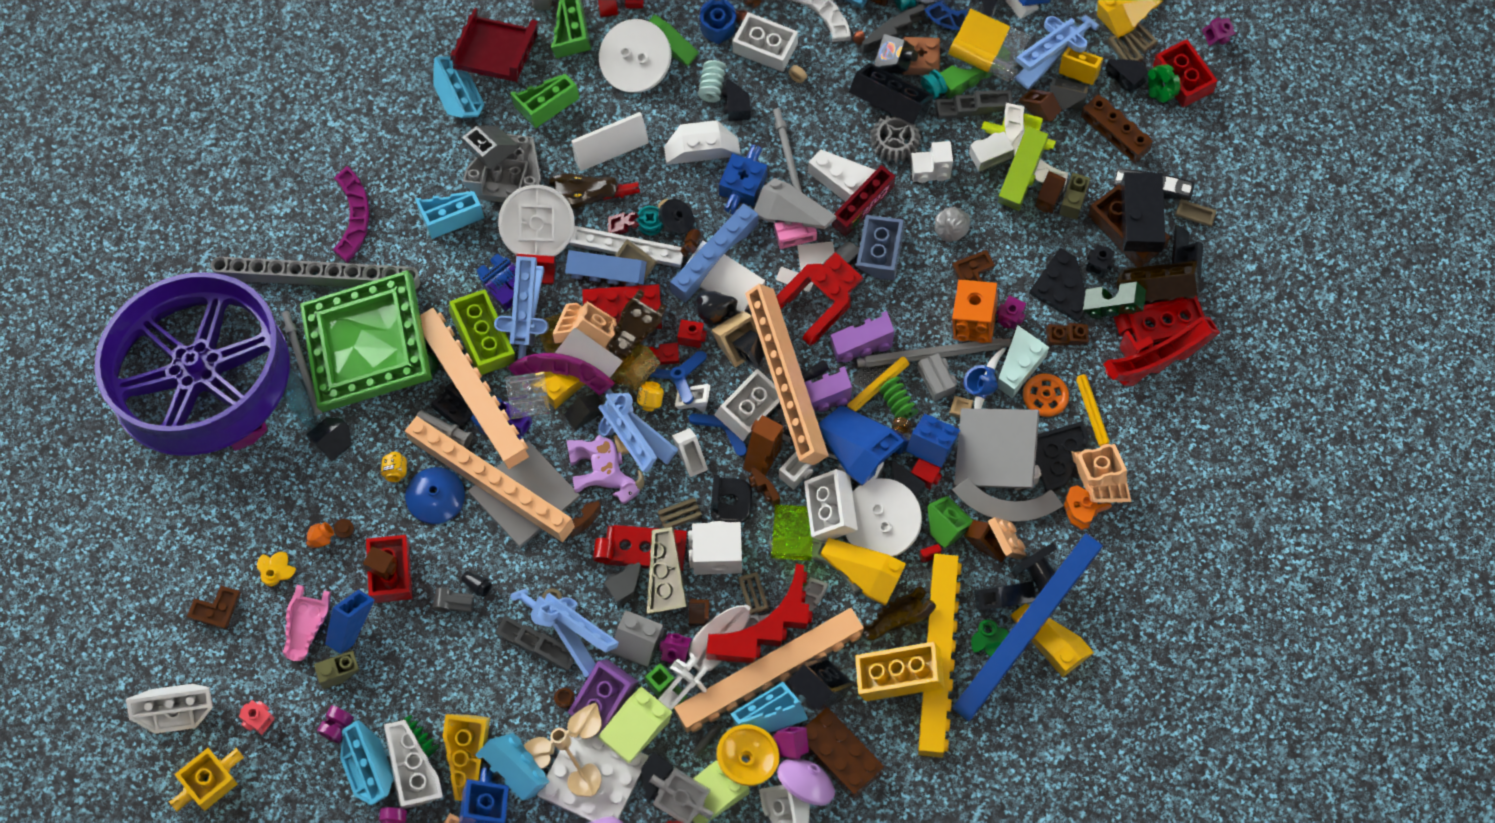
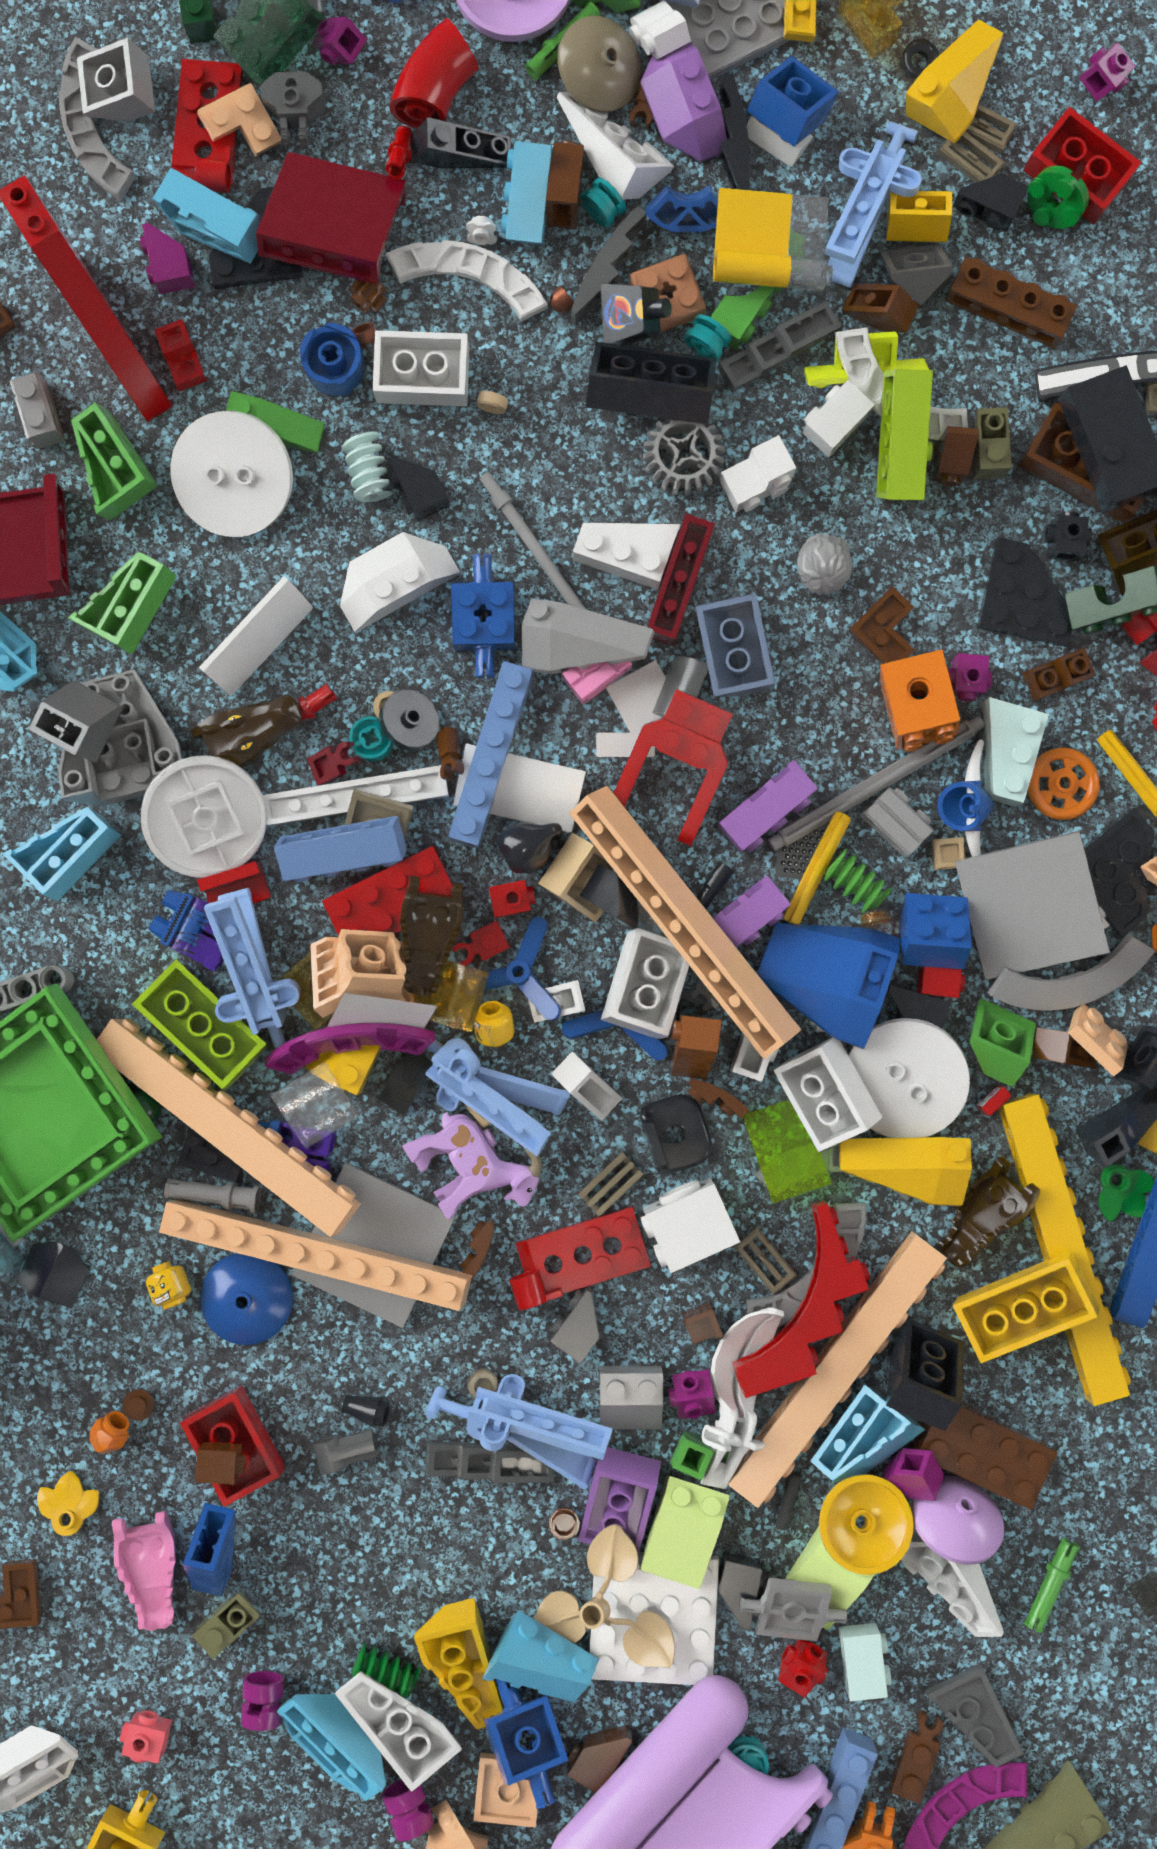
camera: 20 degrees left, 20 degrees up
wedge [646,527,688,614] -> none

